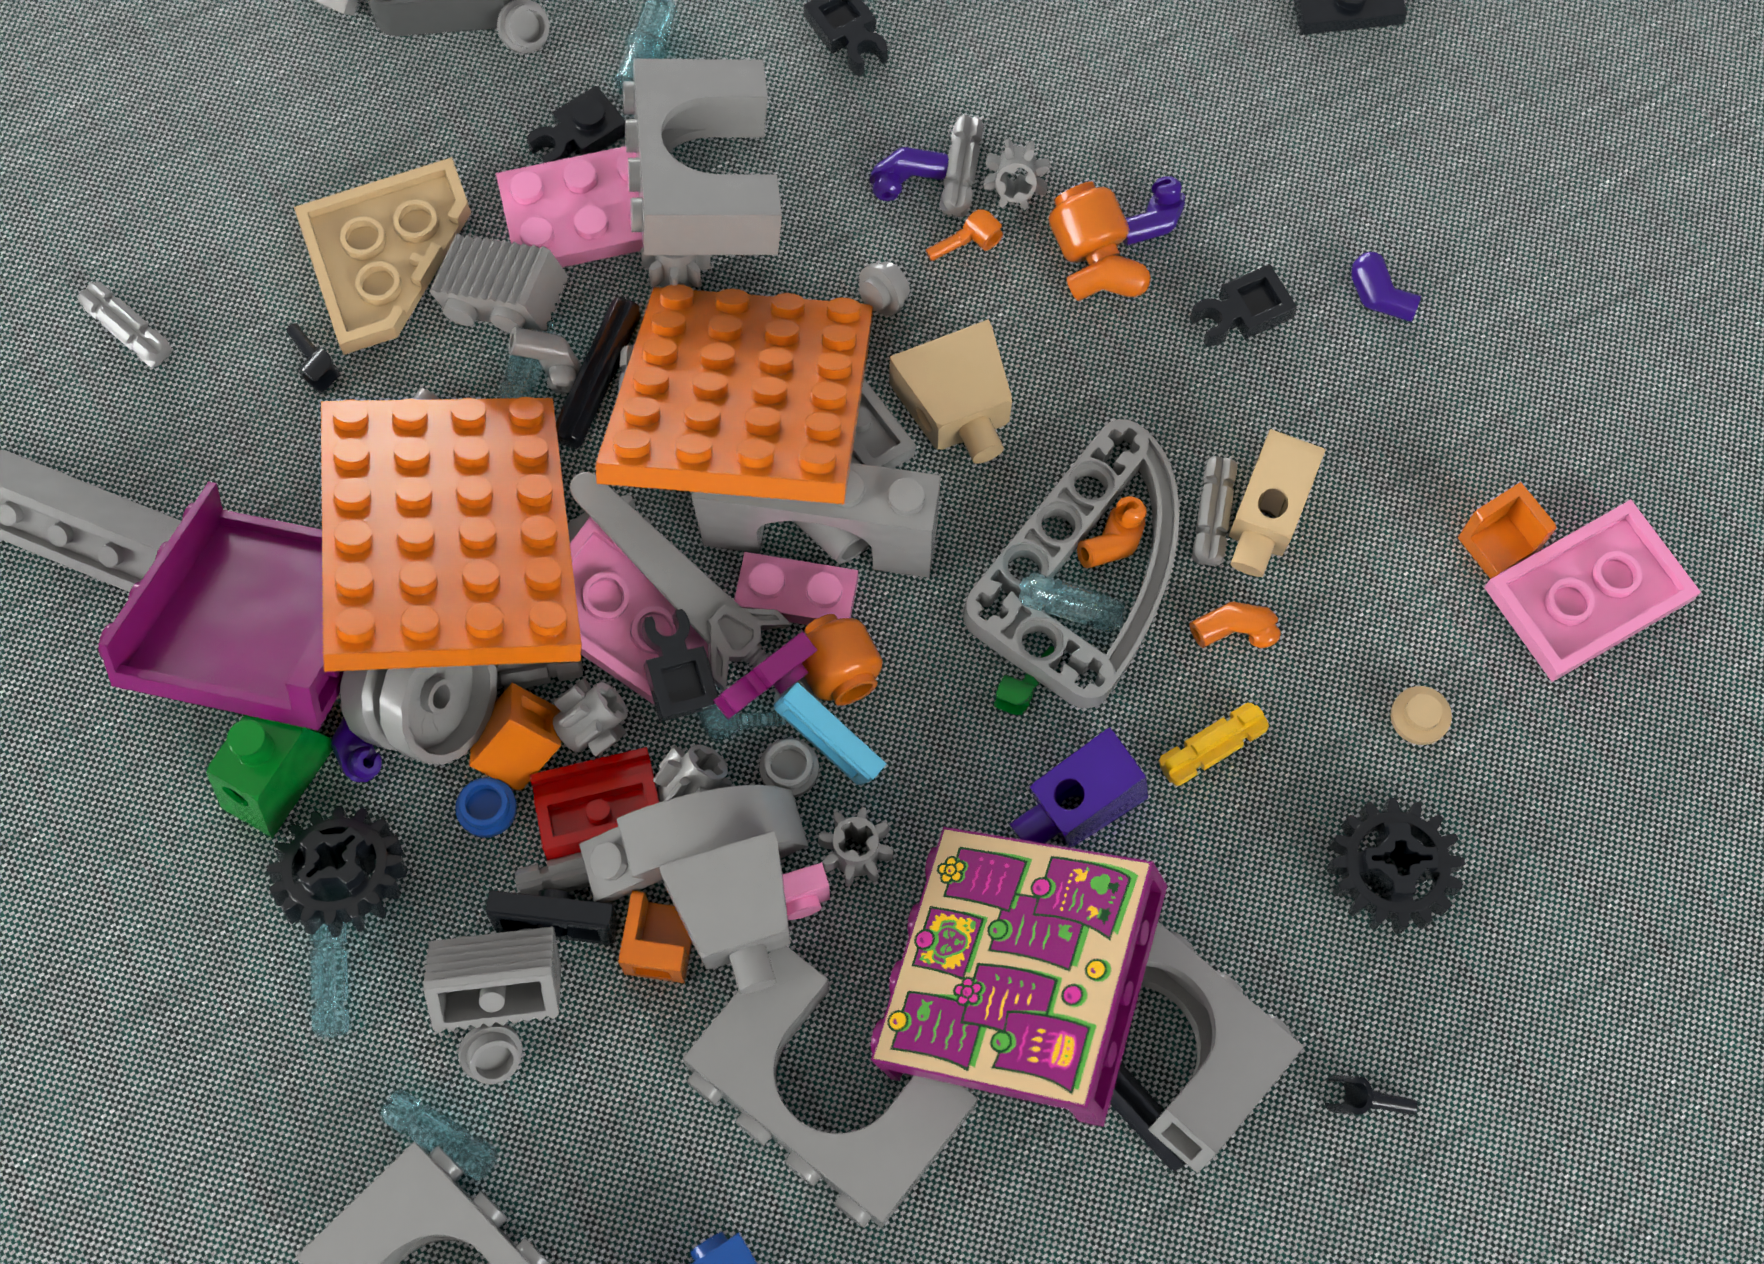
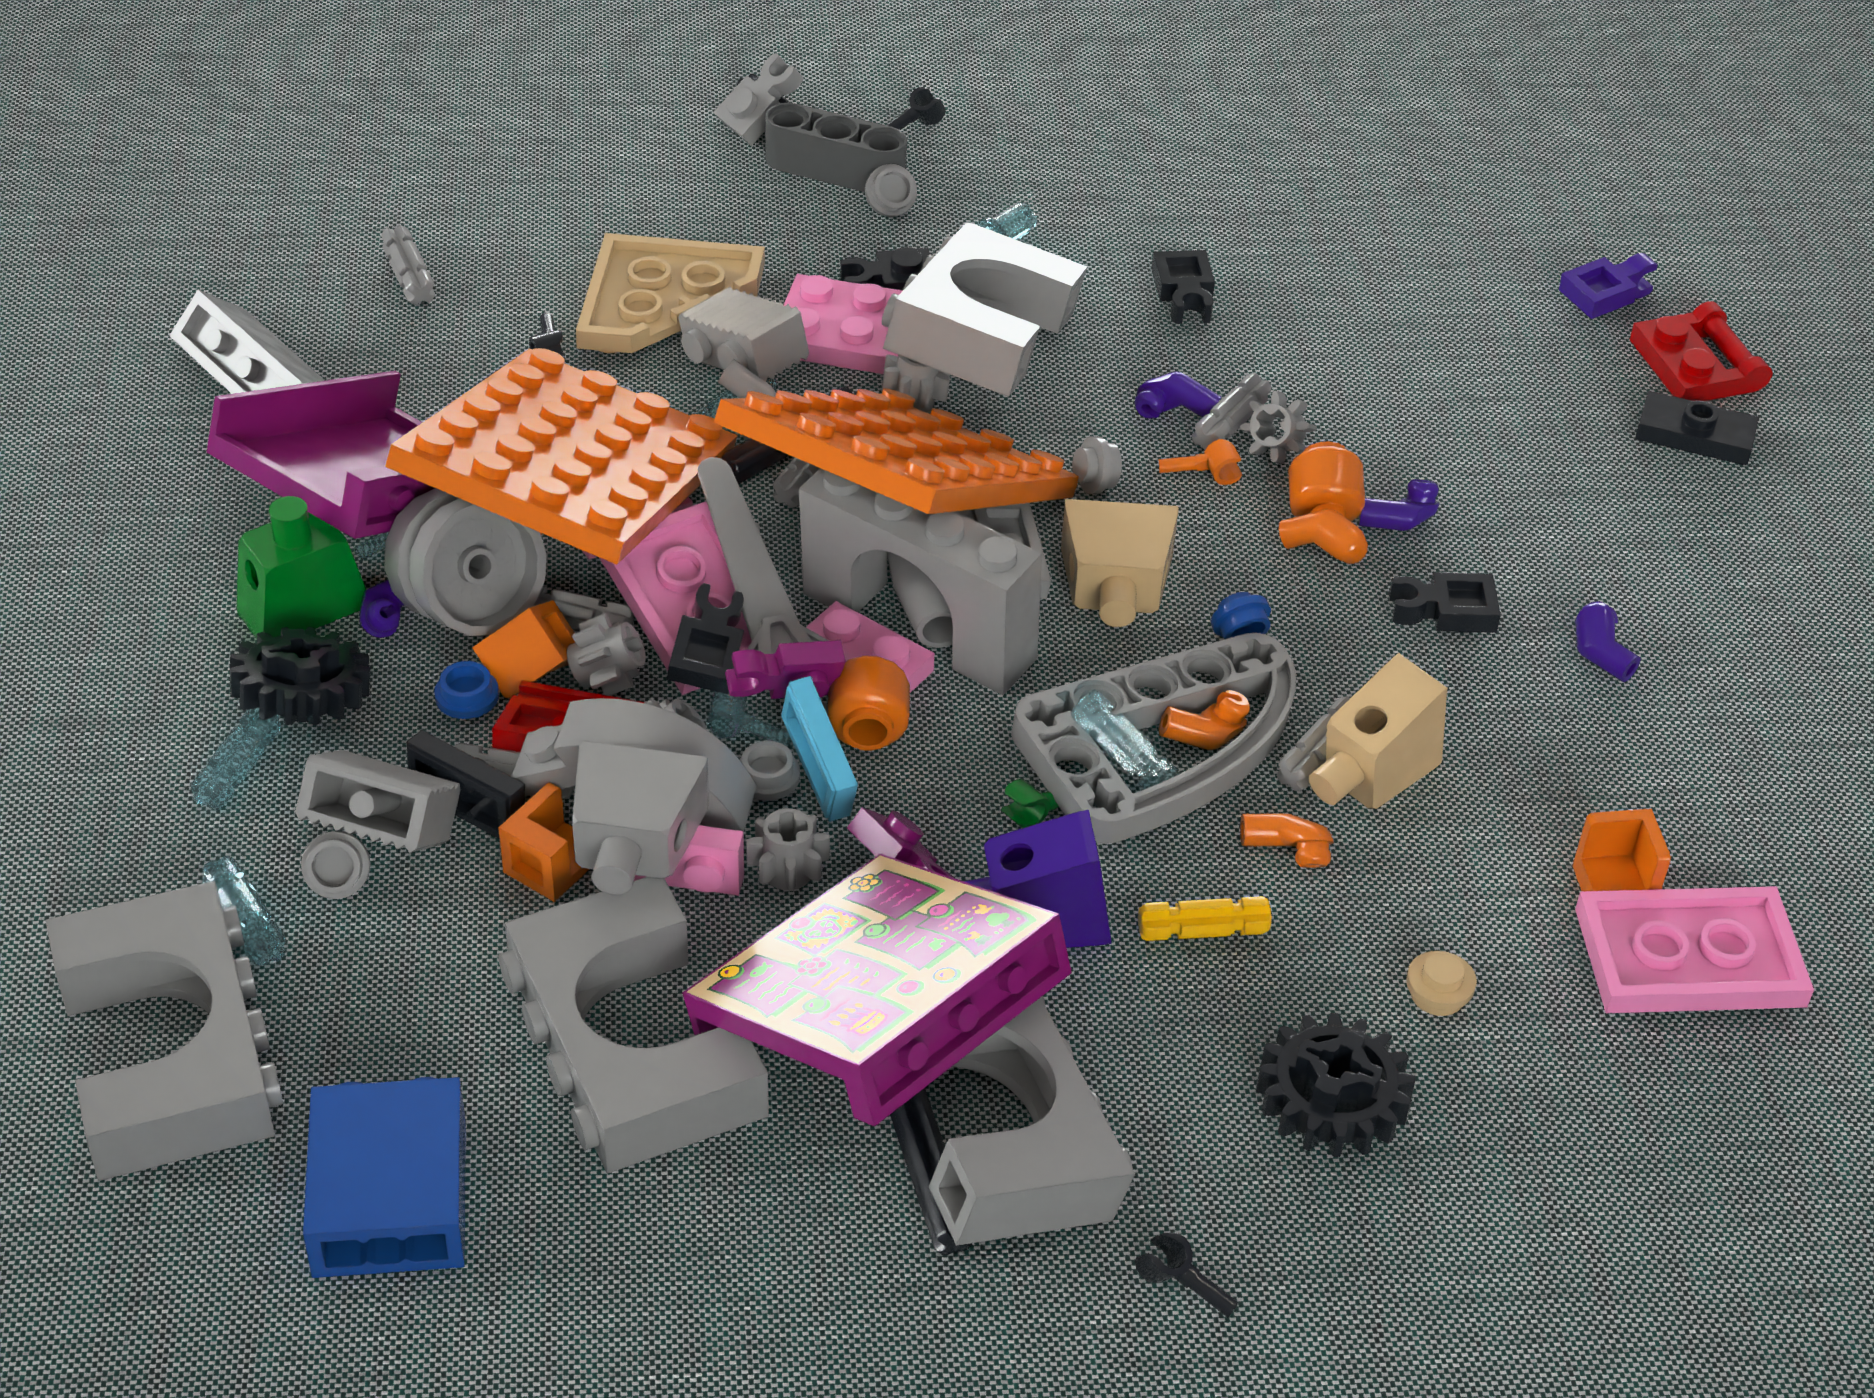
camera: 25 degrees right, 25 degrees down
none -> magenta plate [847,807,954,878]
none -> blue plate [1210,592,1271,639]

